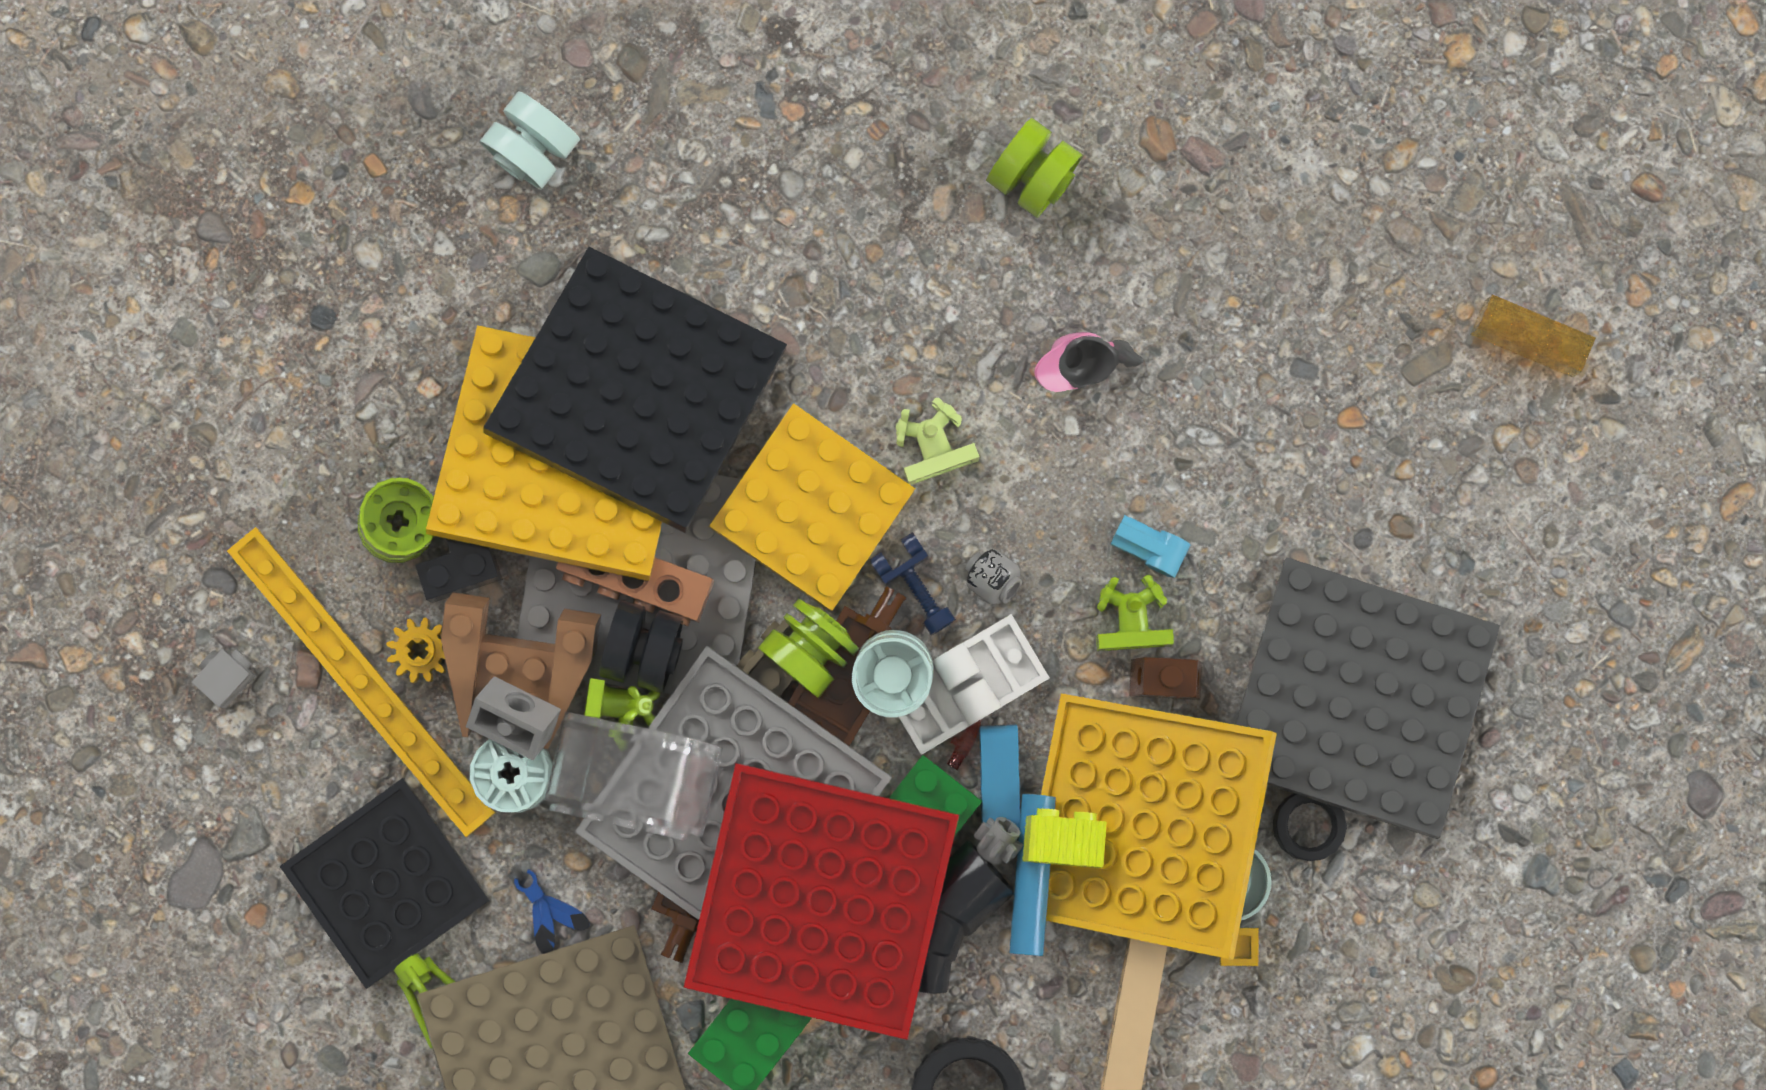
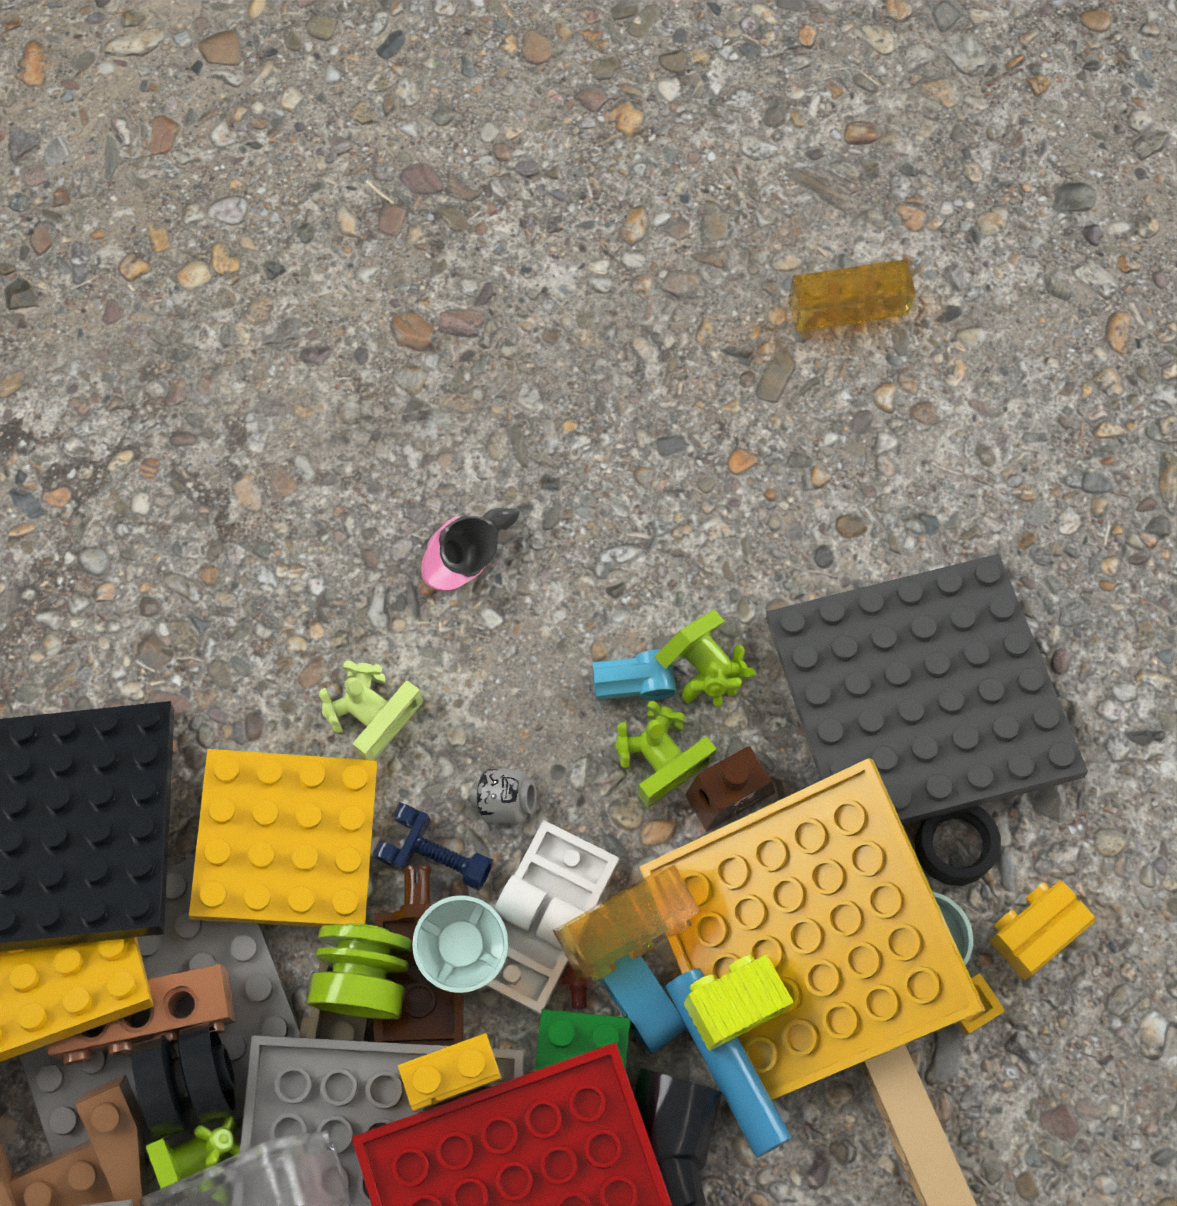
camera: 30 degrees left, 15 degrees down
light grey gear [974,817,1023,864] -> none
lime wheel [986,118,1083,218] -> none
none -> yellow brick [397,1033,503,1112]
none -> clear yellow brick [552,864,700,981]
none -> lime piece [654,609,756,707]
none -> yellow brick [990,880,1096,980]

